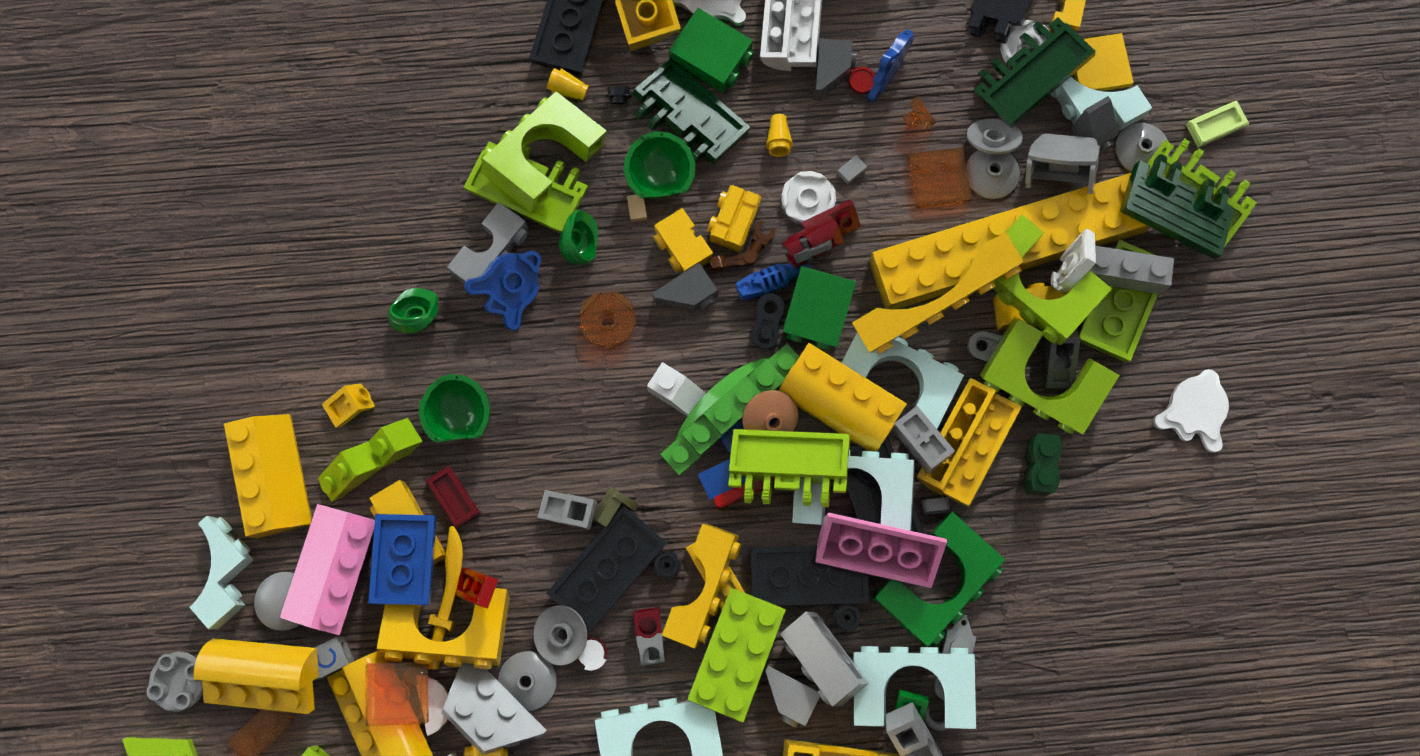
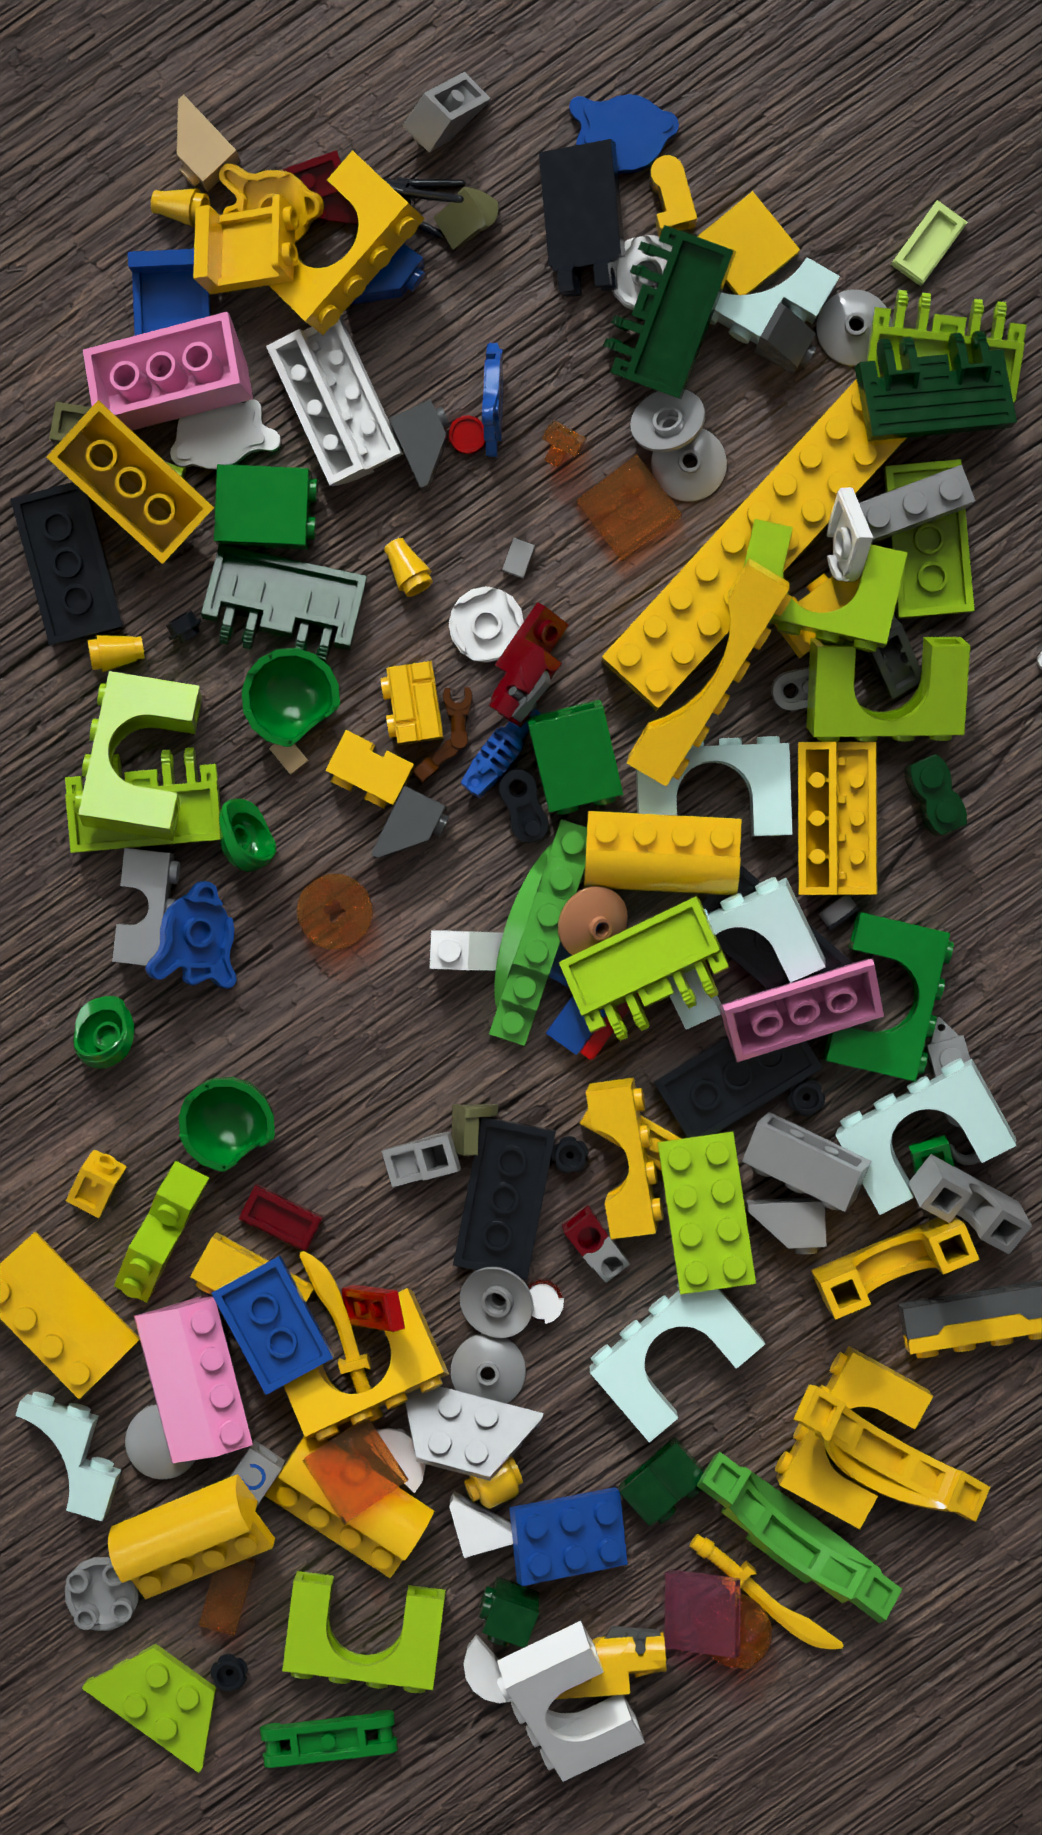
camera: 30 degrees left, 10 degrees up
light grey hinge [892,406,955,475] -> none
light grey piece [1025,134,1100,194] -> none

